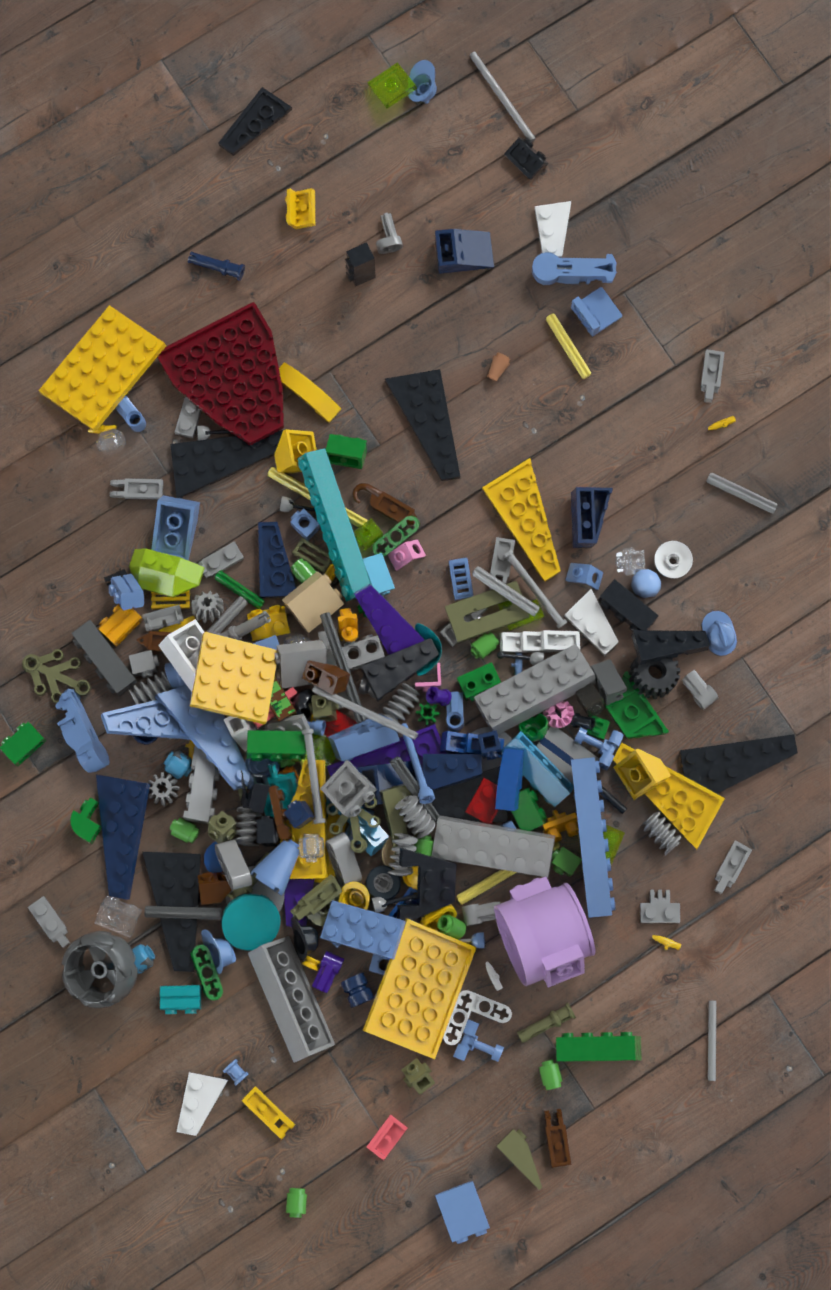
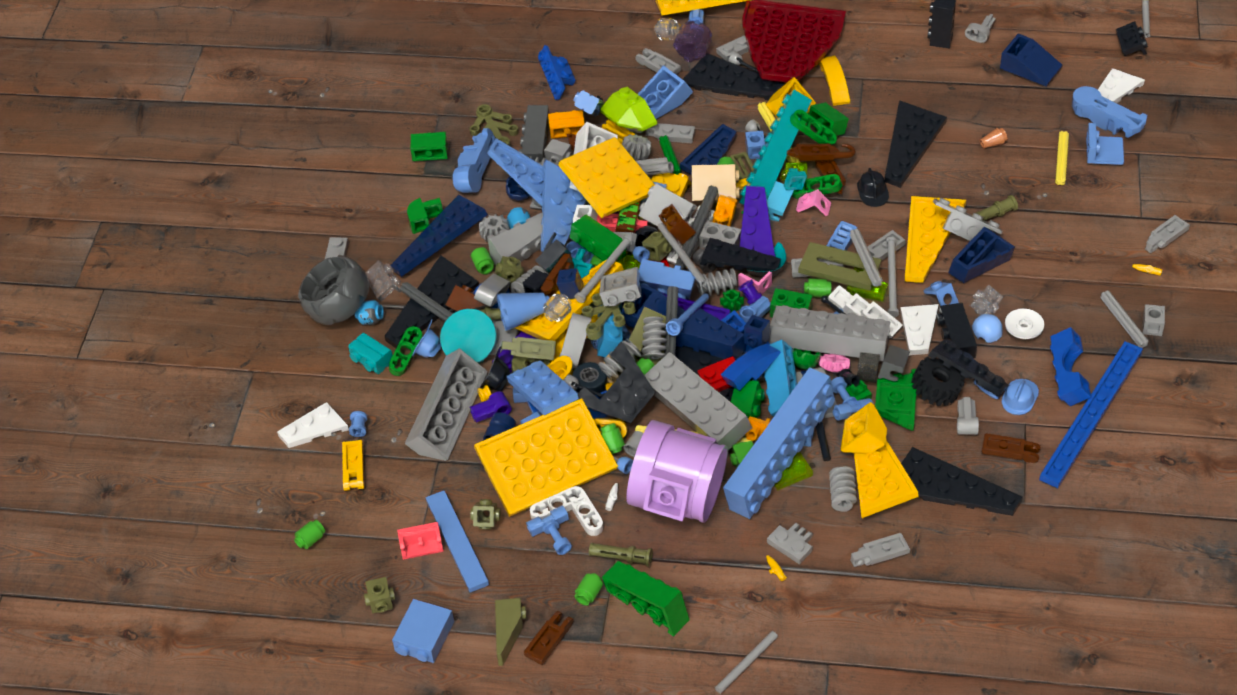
camera: 45 degrees right, 30 degrees down
none -> olive brick [364,577,395,614]
none -> medium blue tile [425,491,489,593]
none -> blue bracket [538,45,576,100]
none -> clear purple brick [673,21,712,62]
none -> teal tile [784,168,807,190]
none -> reddish brown plate [787,143,856,161]
none -> green beam [790,110,837,145]
none -> black piece [857,168,889,207]
none -> light grey bracket [933,198,1003,241]
none -> olive pin [972,195,1018,221]
none -> reddish brown hinge [981,433,1041,463]
none -> blue plate [1039,341,1143,488]
none -> blue arch [1050,327,1091,406]
none -> light grey brick [1142,304,1165,336]

